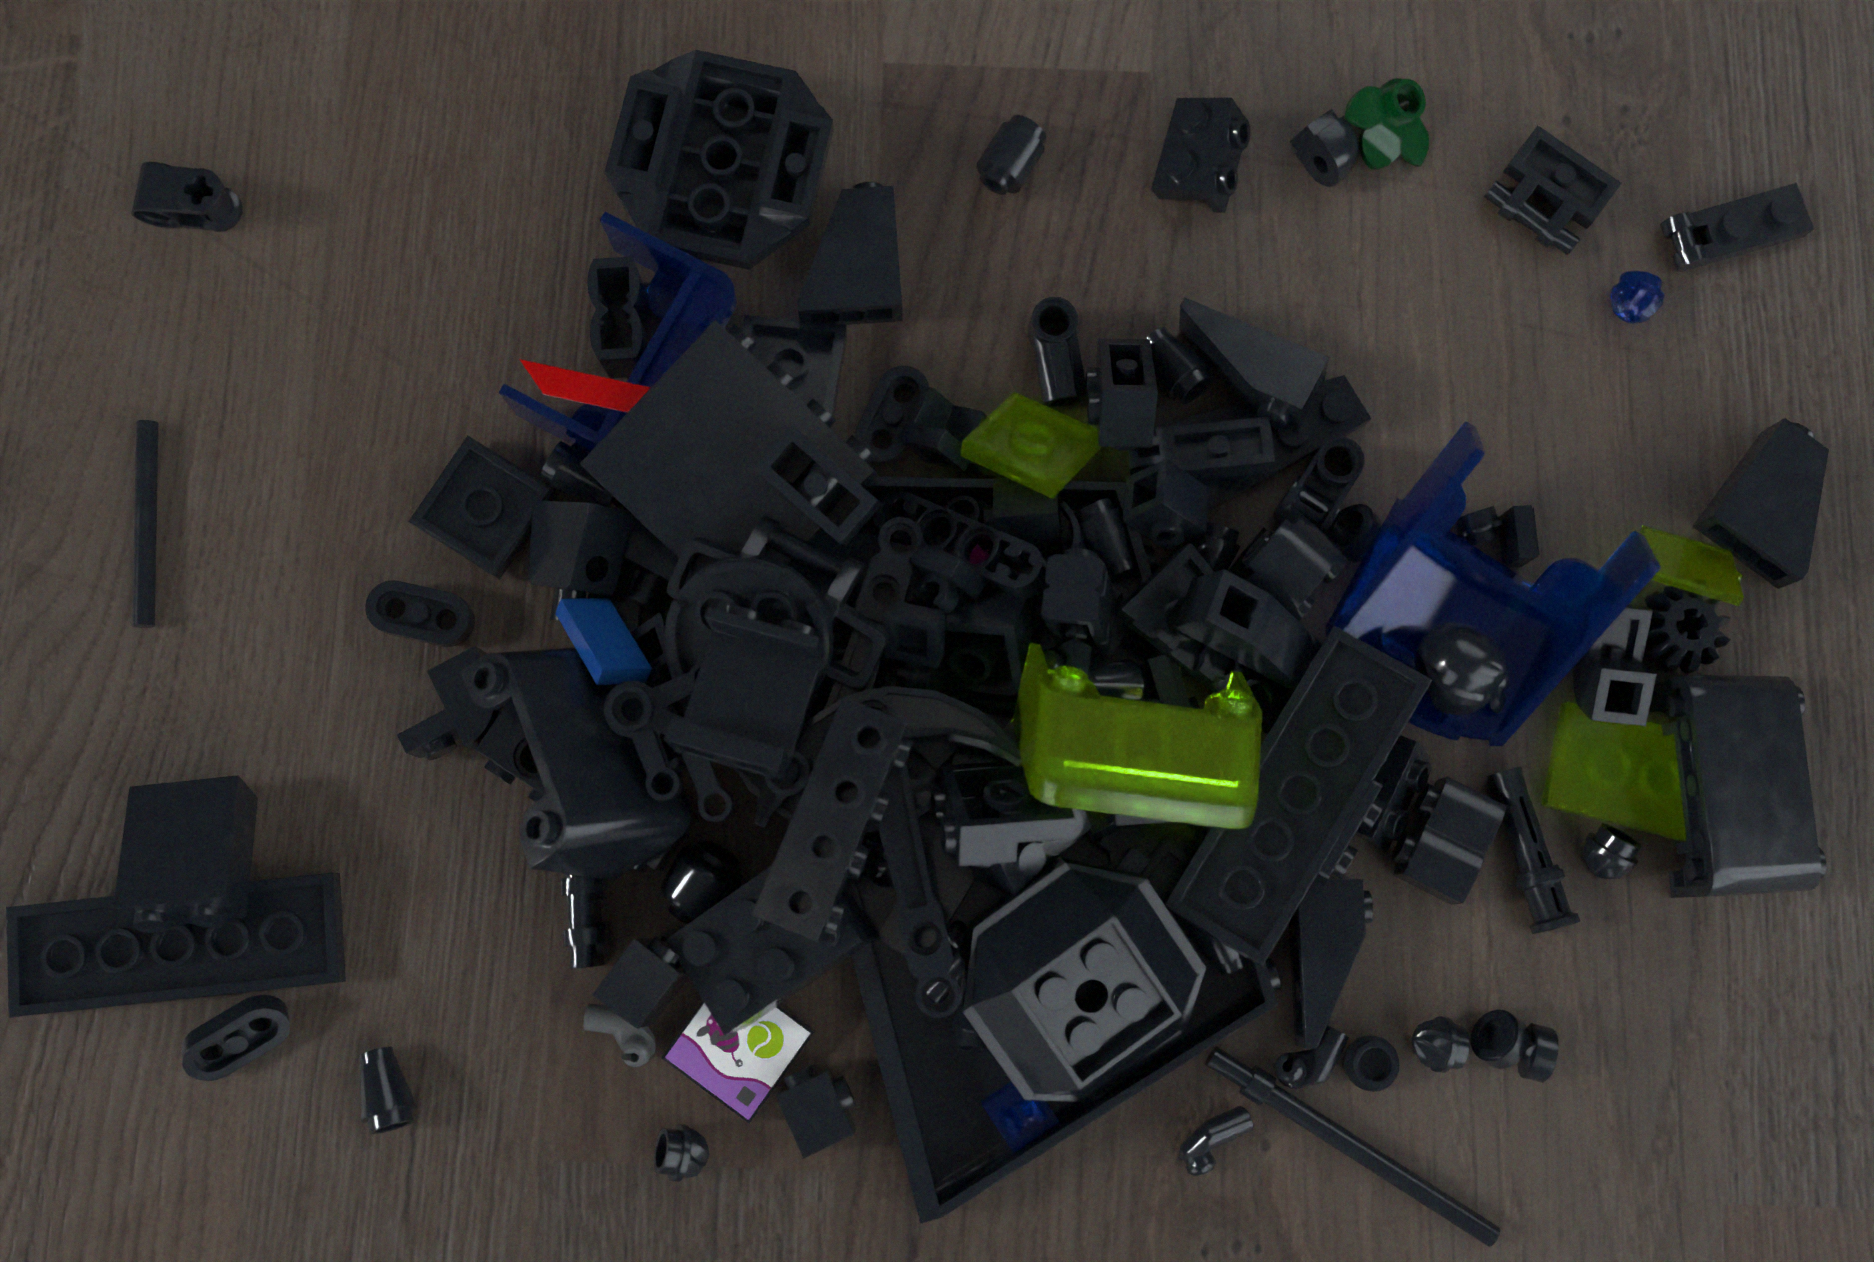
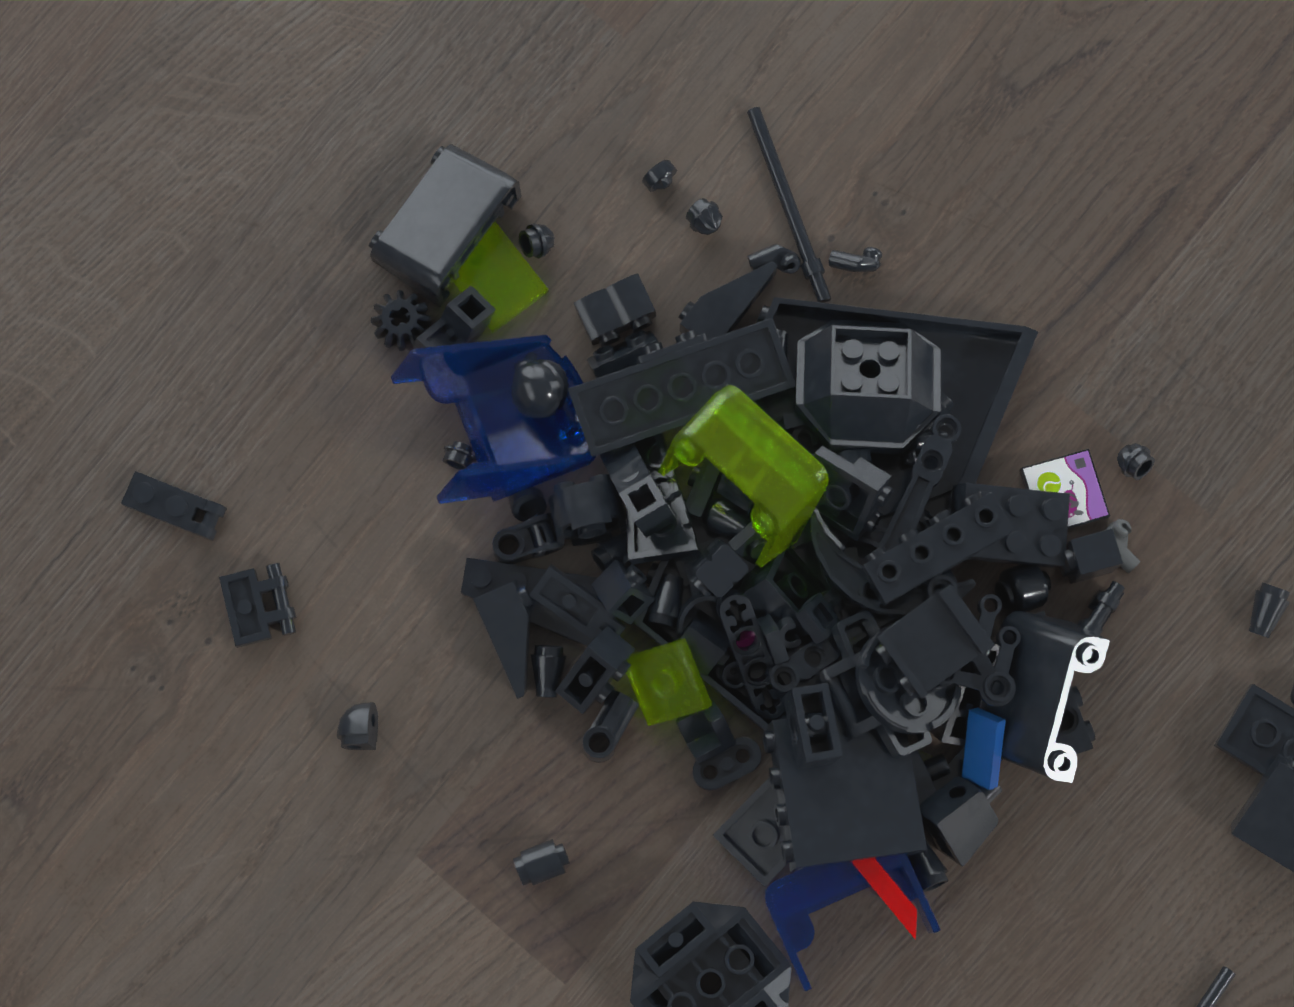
camera: 140 degrees left, 0 degrees up
black plate [365,580,475,647] -> none
black brick [397,646,505,761] -> none
black plate [408,435,558,580] -> none
black brick [587,256,652,379] -> none
black brick [776,1064,857,1159] -> none
black slope [797,182,903,325] -> none
clear blue tile [981,1081,1059,1153] -> none
black bracket [1151,97,1250,213] -> none
black plate [1343,1035,1400,1092] -> none
dark green plate [1345,78,1429,170] -> none
black tile [1470,1010,1530,1069] -> none
black pin [1487,767,1580,934] -> none
black tile [1498,505,1540,568] -> none
clear blue plate [1610,271,1665,324] -> none
clear neon green piece [1638,525,1744,606] -> none
black slope [1692,418,1829,589] -> none

